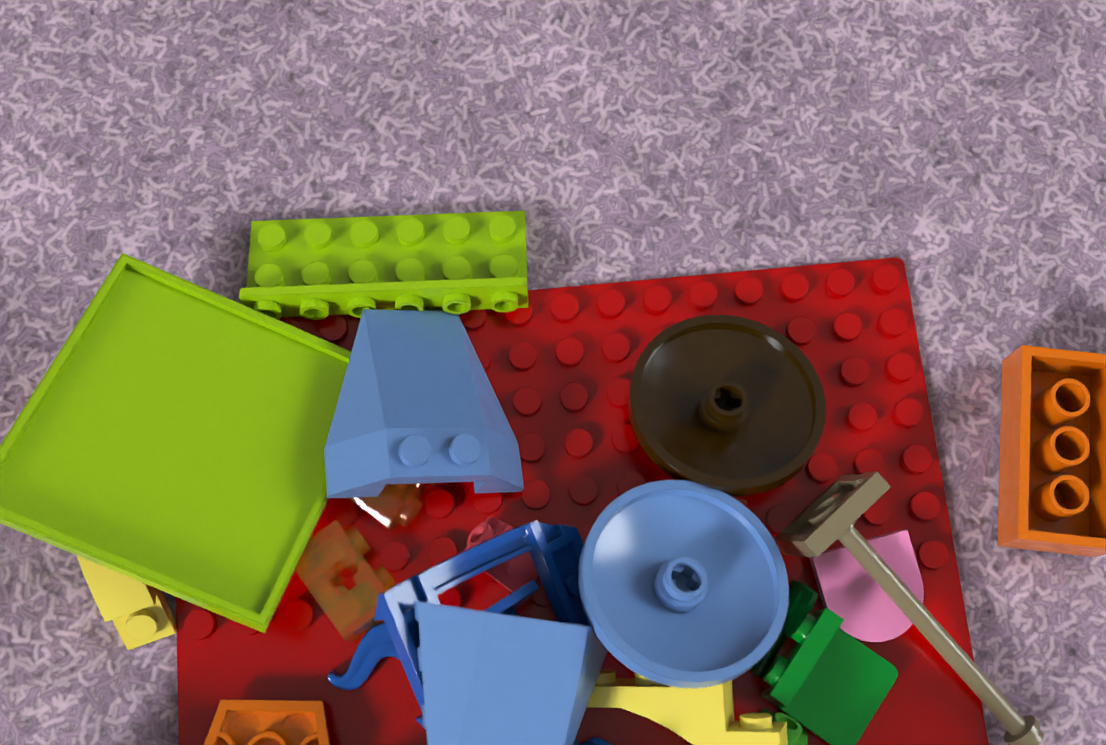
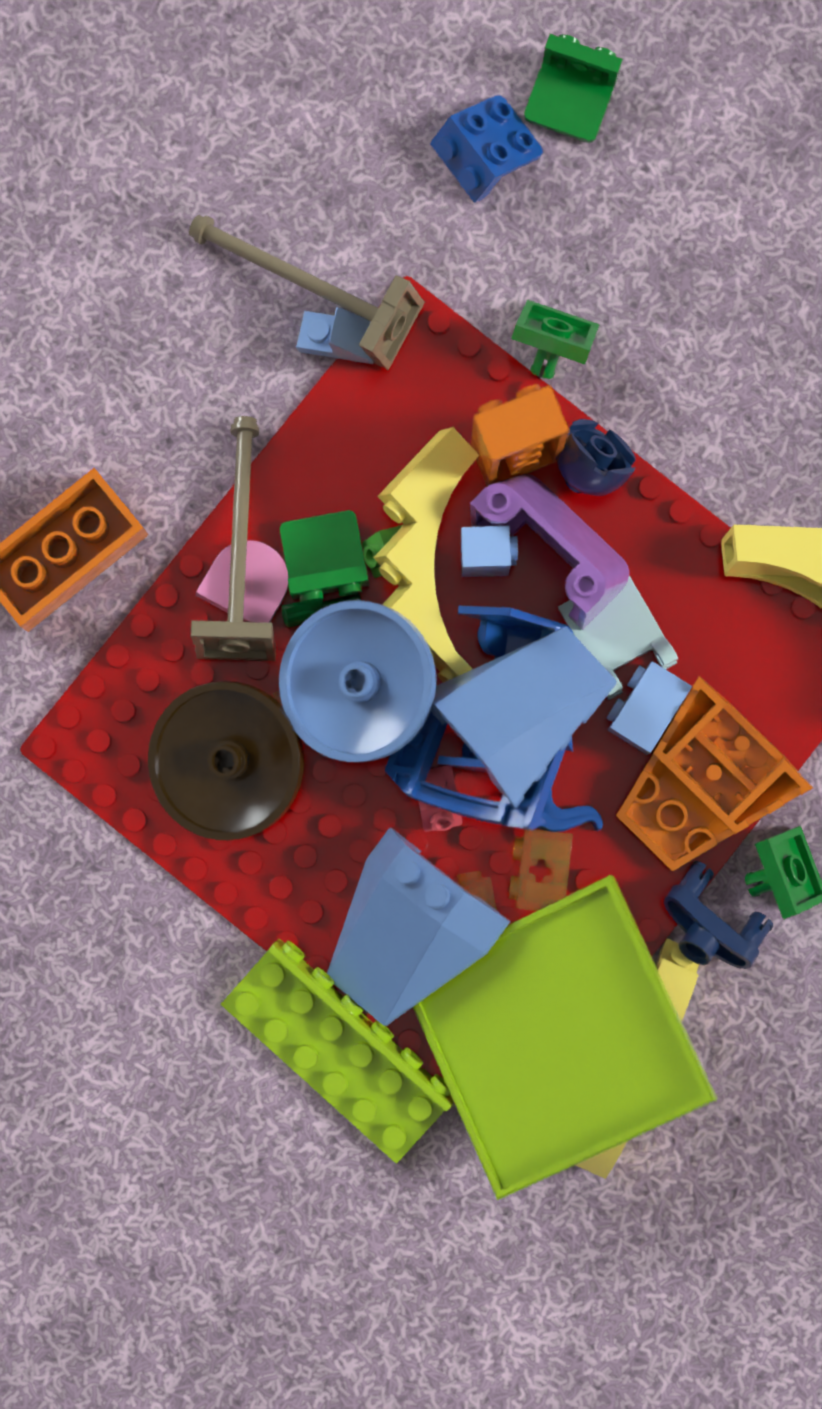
camera: 135 degrees left, 10 degrees up
none -> dark blue connector [664,861,773,969]

